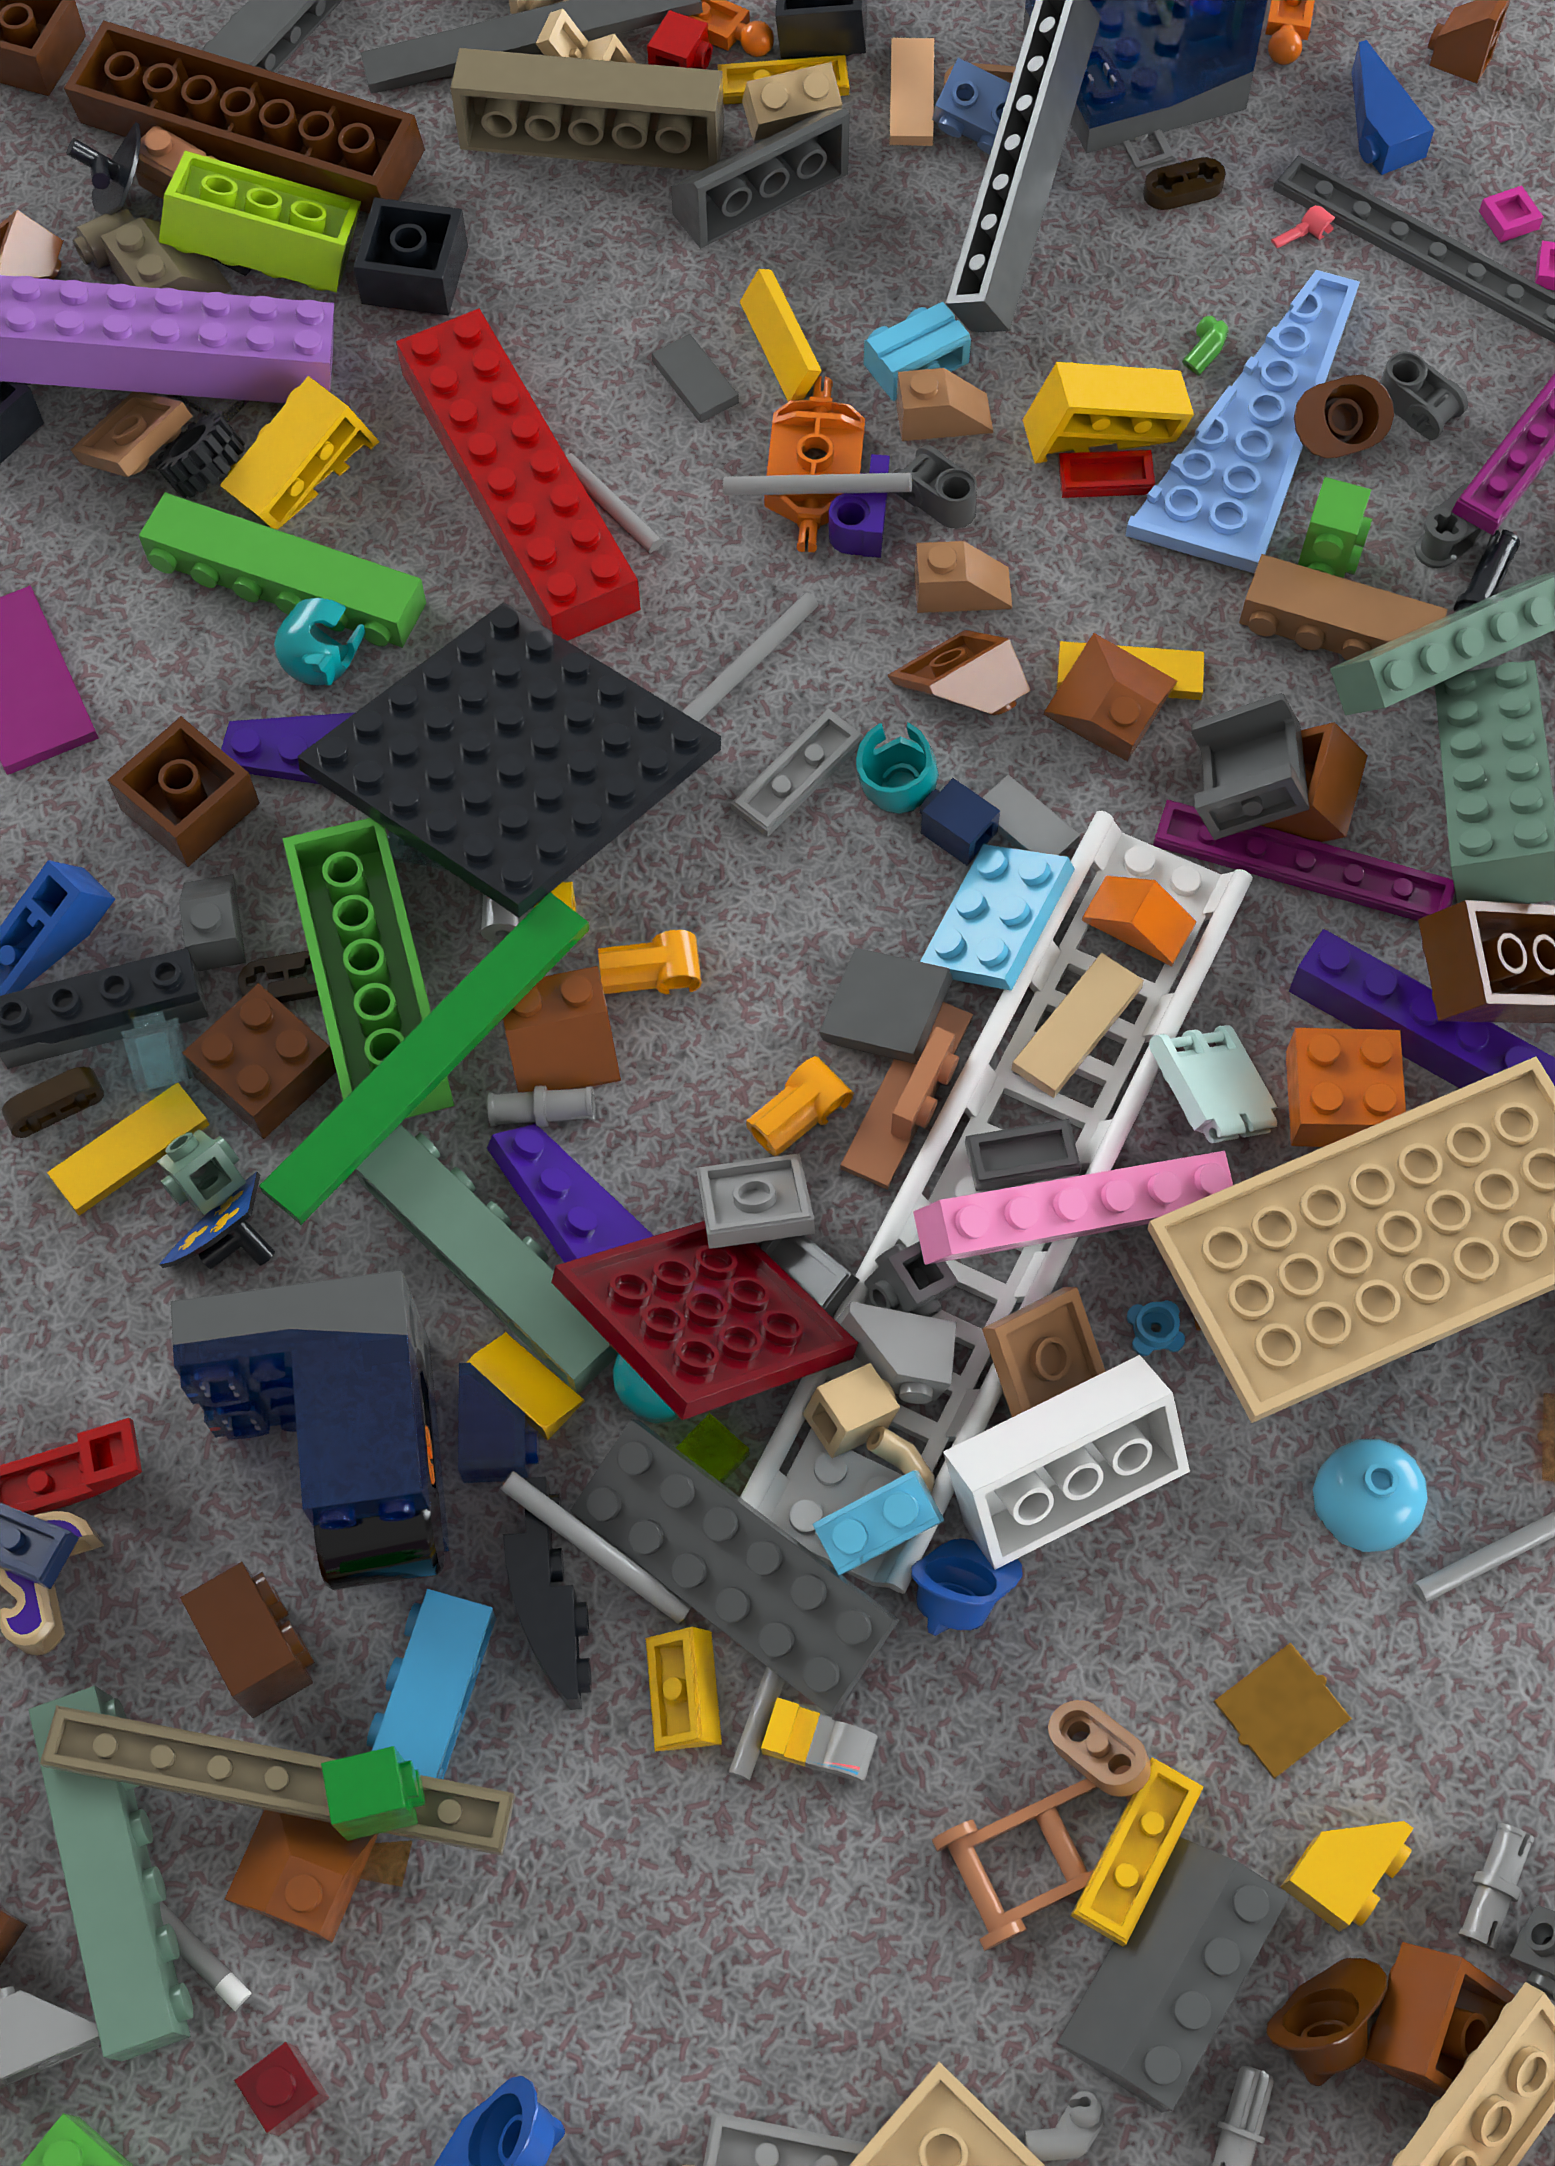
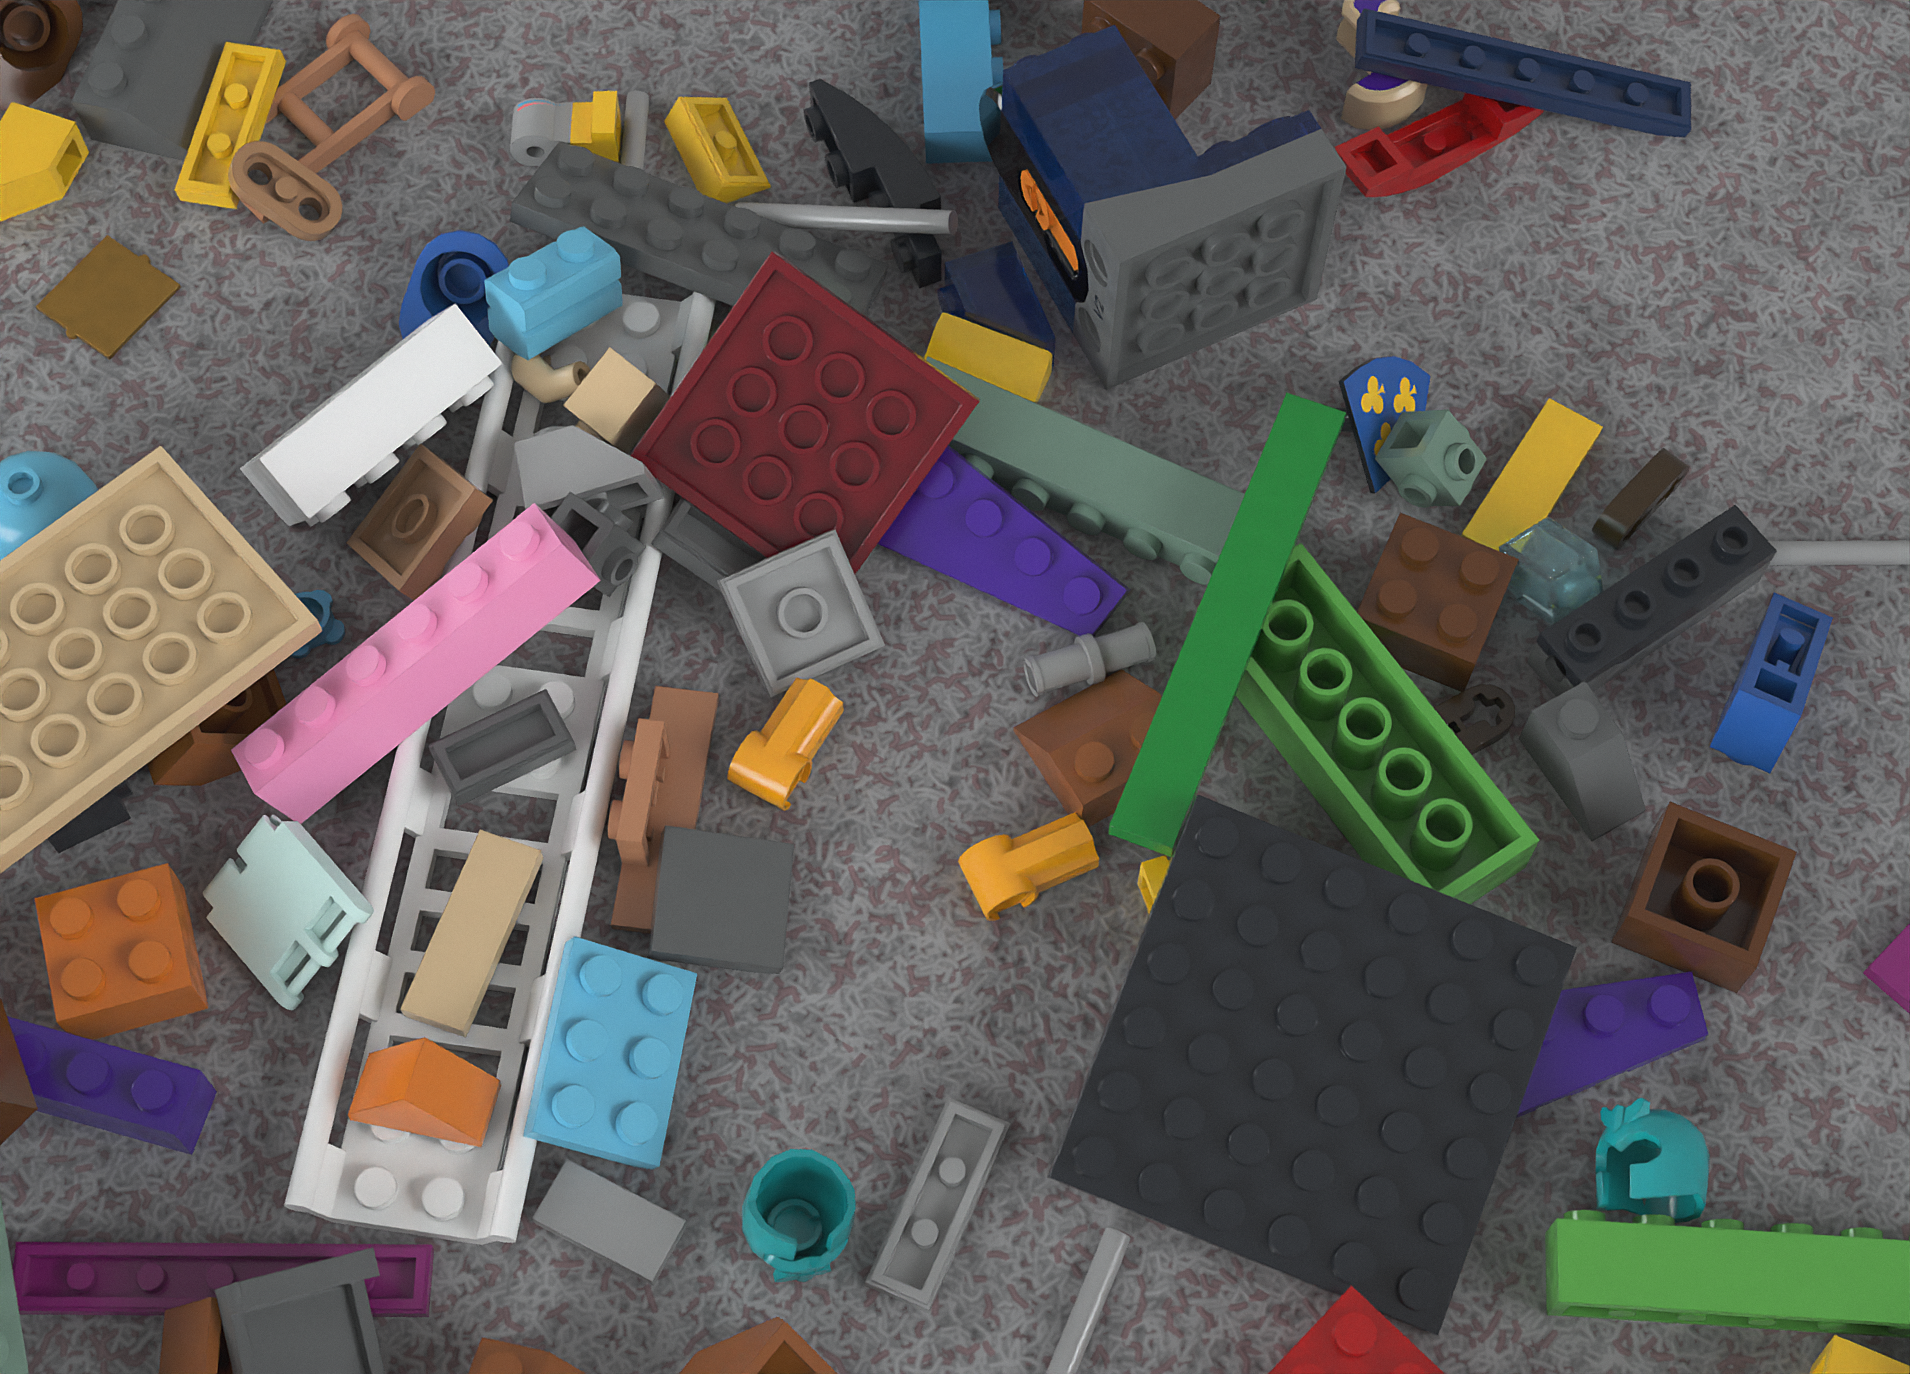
camera: 160 degrees right, 0 degrees up
dark blue brick [920,778,1000,866] -> none

